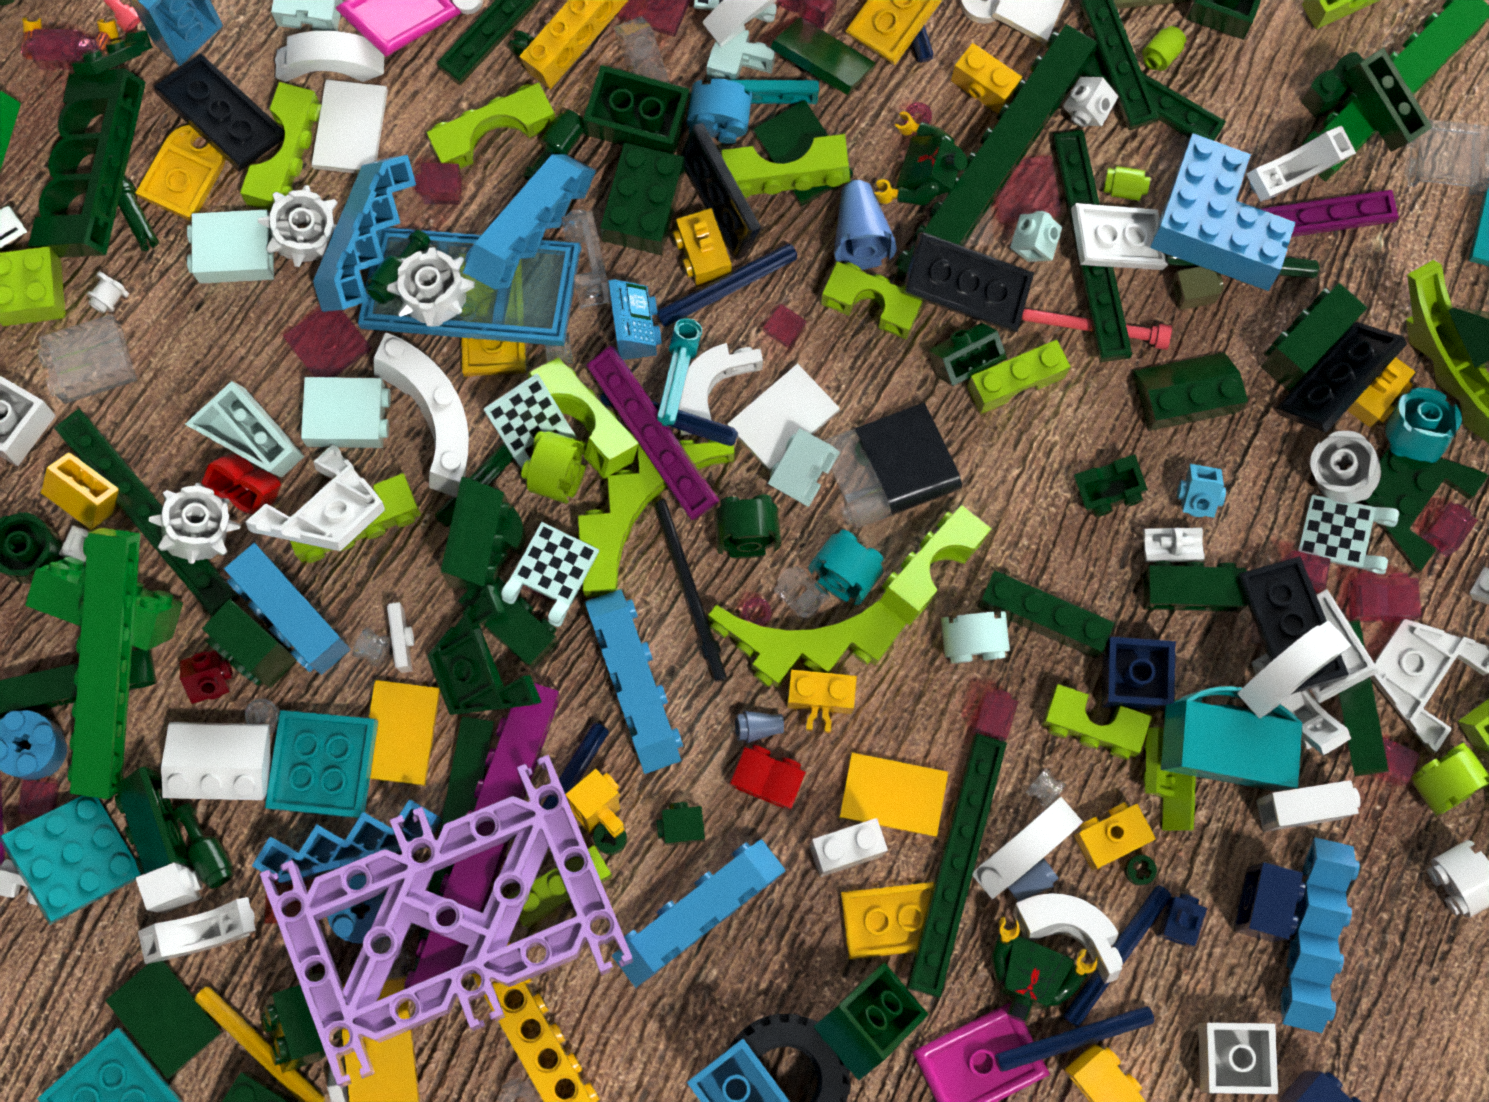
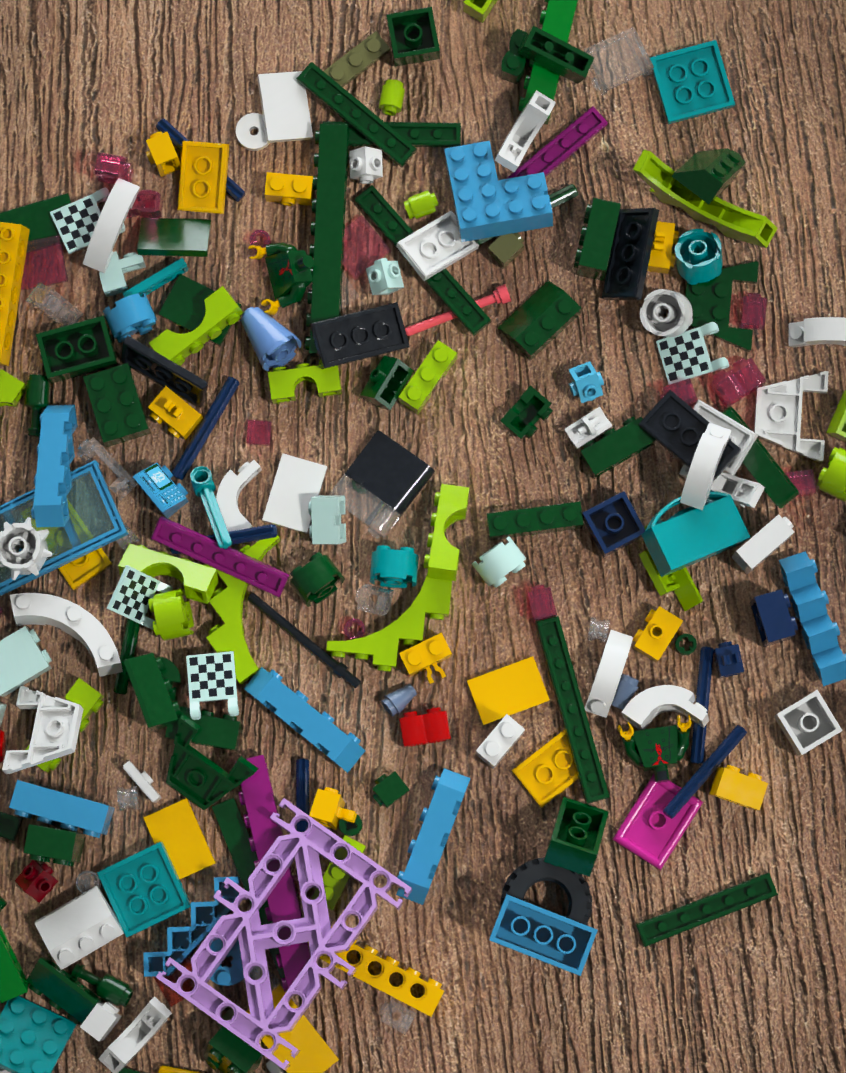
camera: 25 degrees left, 5 degrees up
lime arch [1041,684,1152,760] -> none

